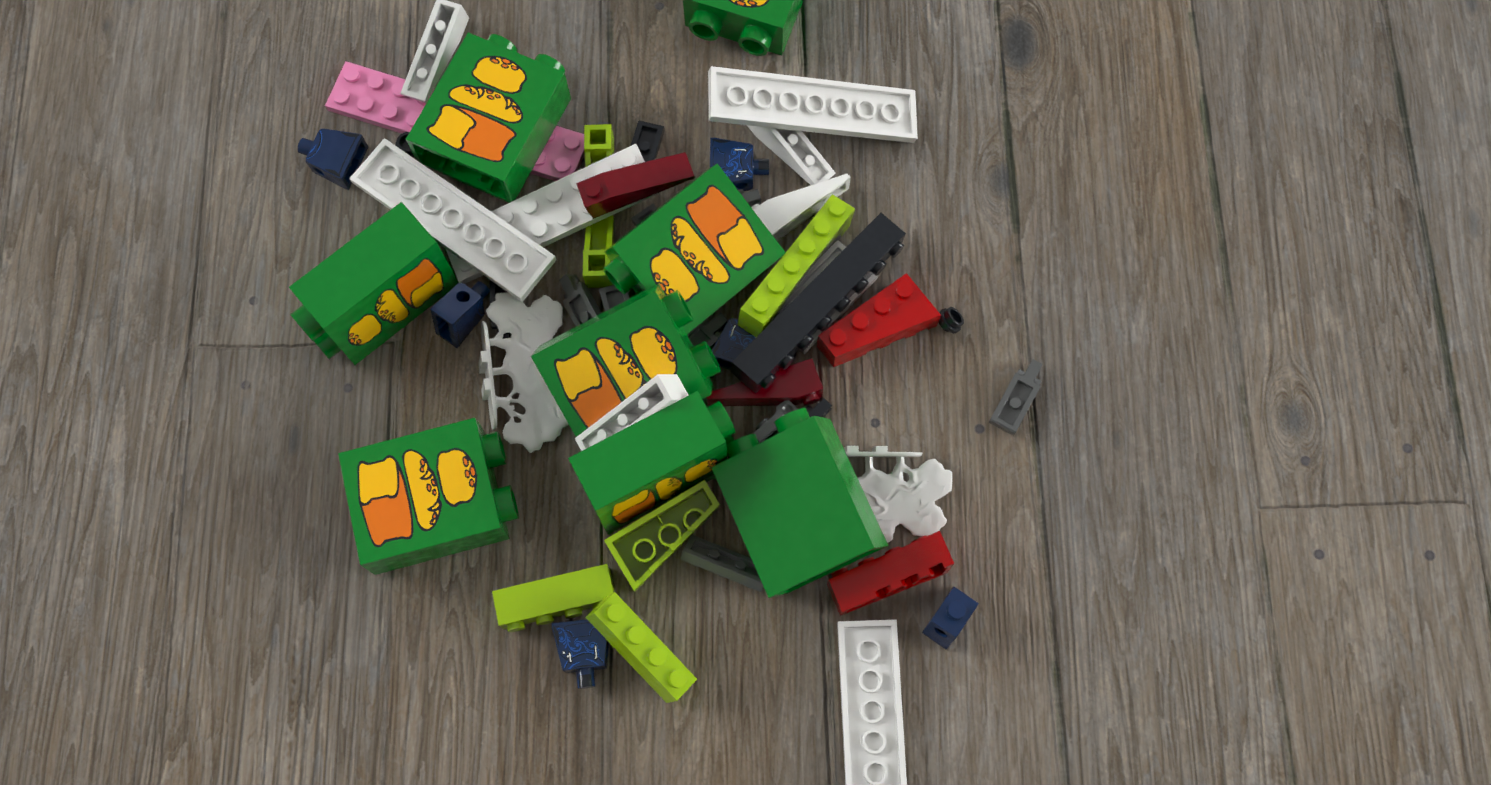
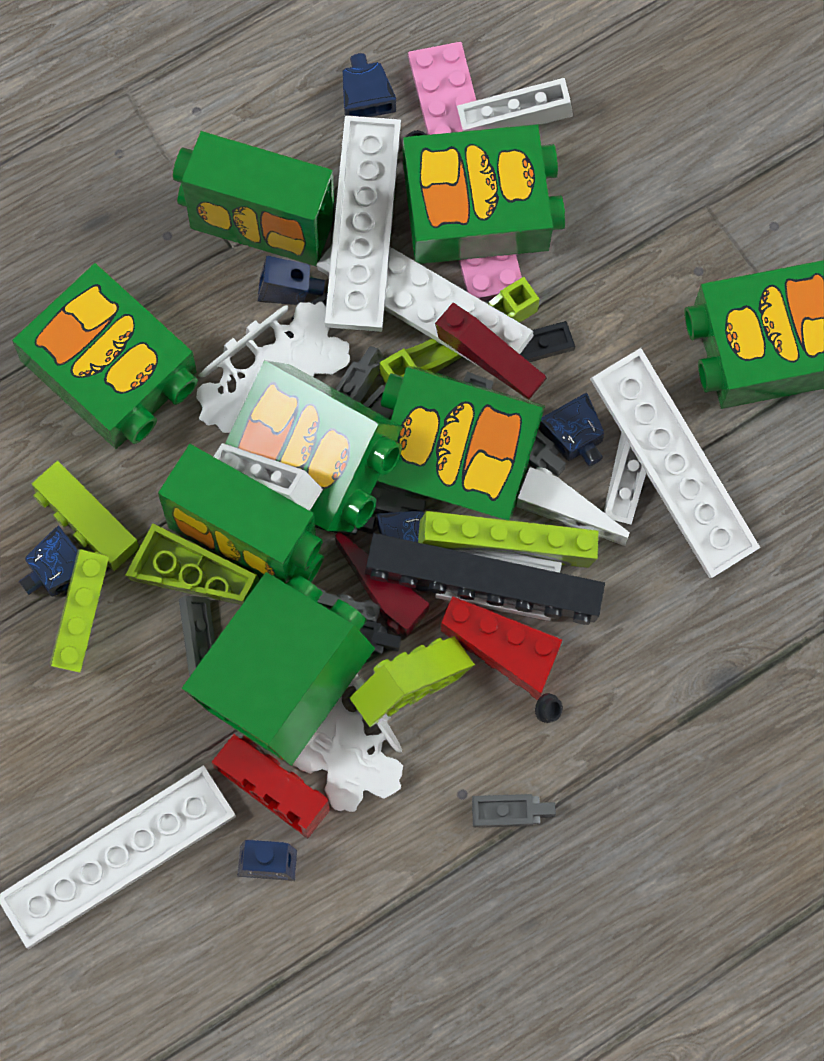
camera: 55 degrees right, 0 degrees up
none -> lime wedge [349,636,475,727]

